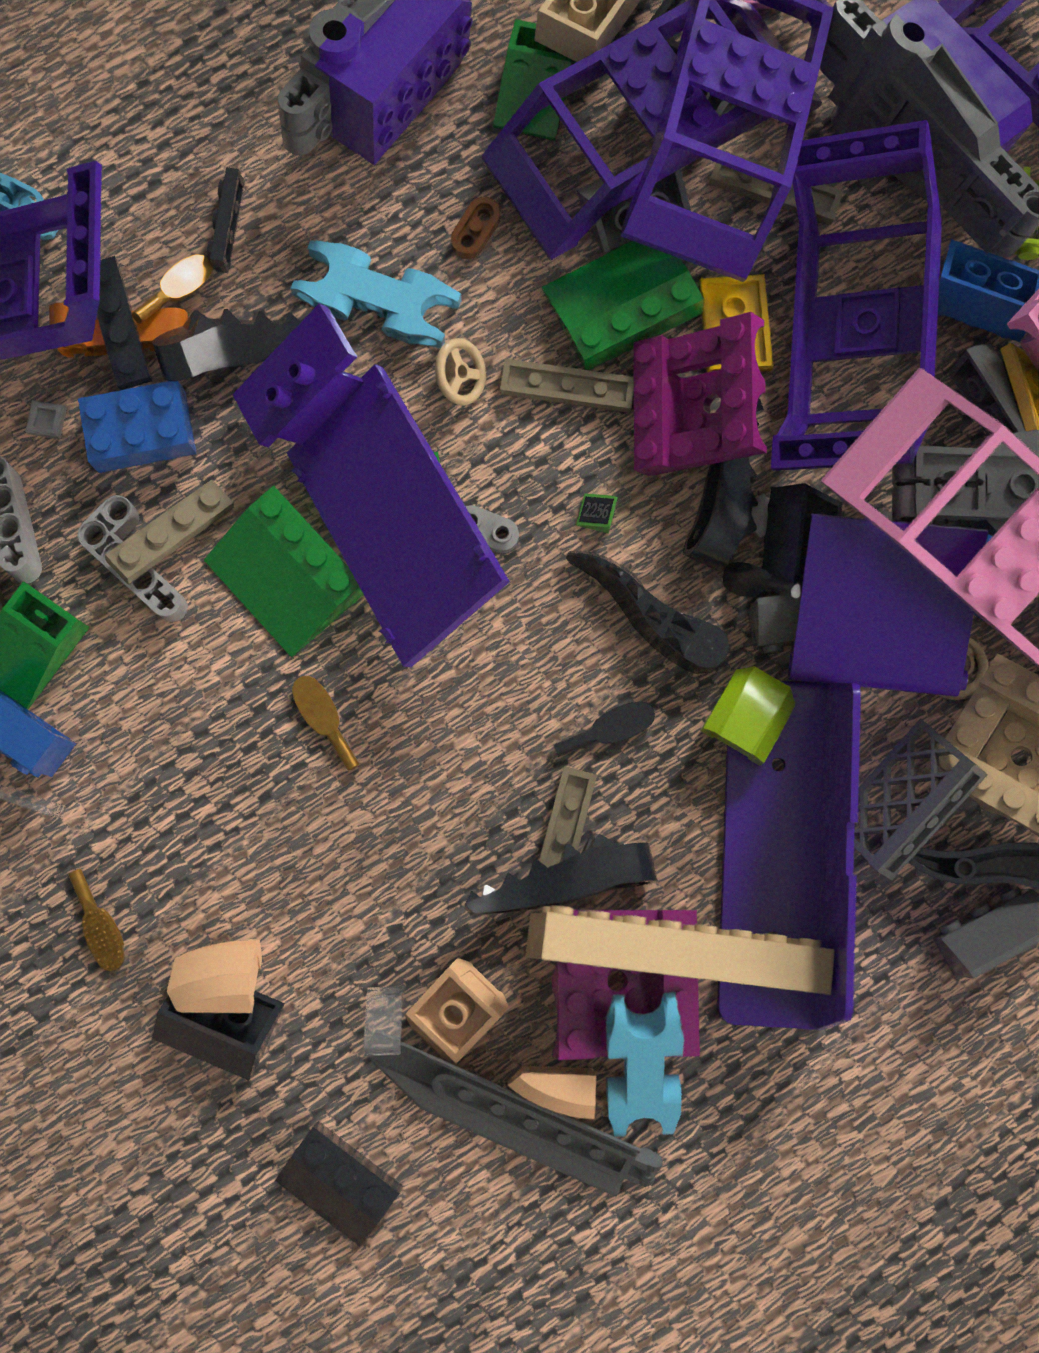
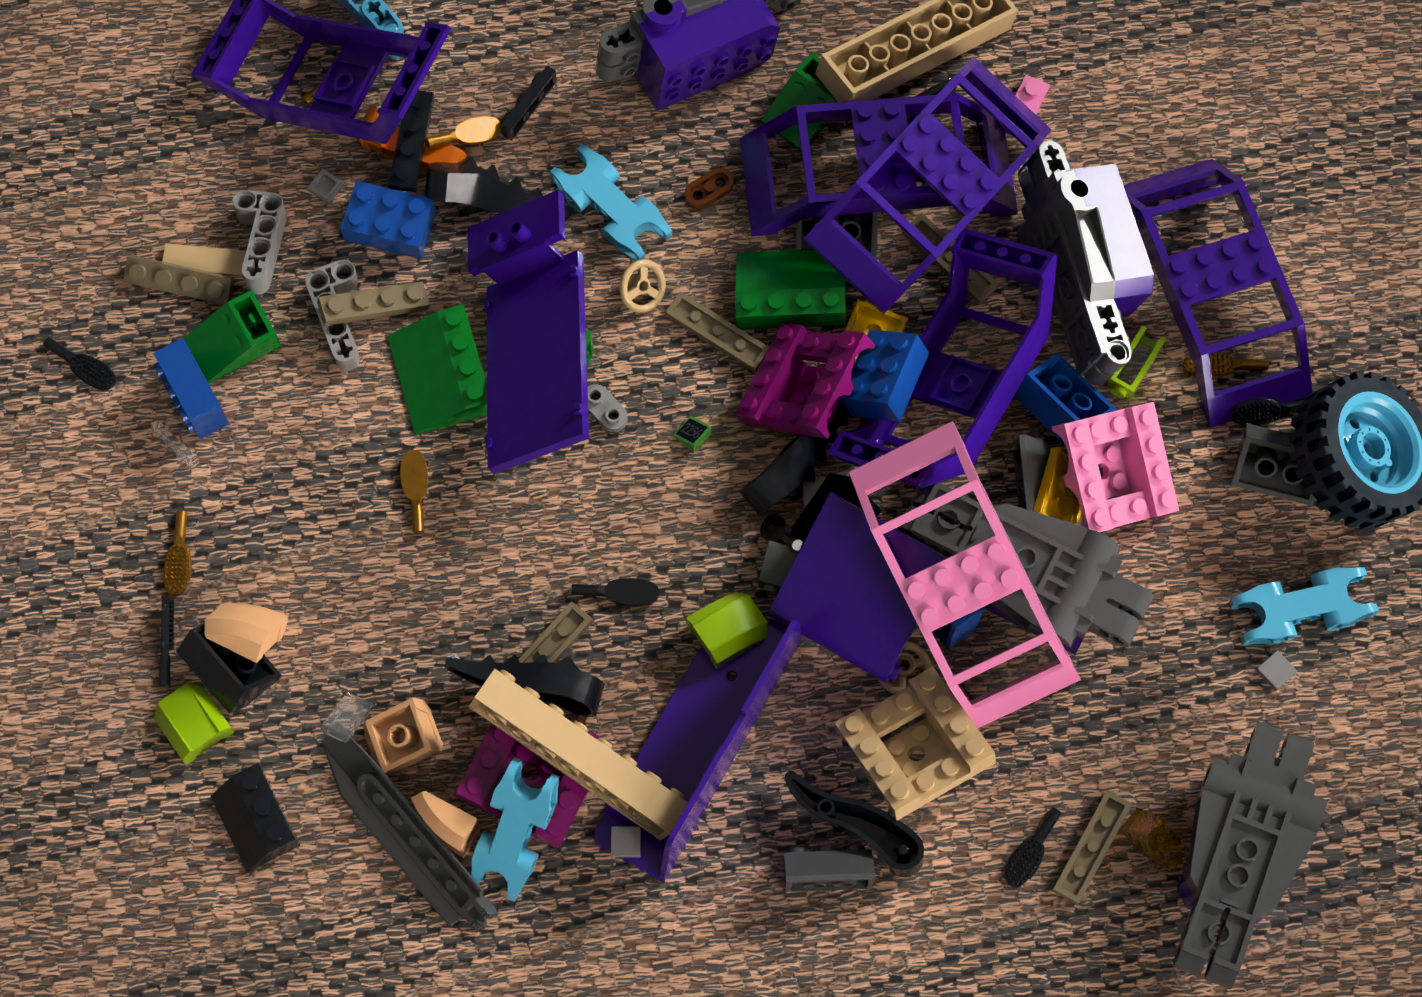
camera: 25 degrees right, 10 degrees down
black animal [566,551,729,674] -> none
dark grey fence [854,718,988,880] -> none
none -> lime slope [154,683,234,765]
none -> black piece [159,598,175,686]
none -> light grey tile [611,826,641,857]
none -> blue brick [839,329,929,422]

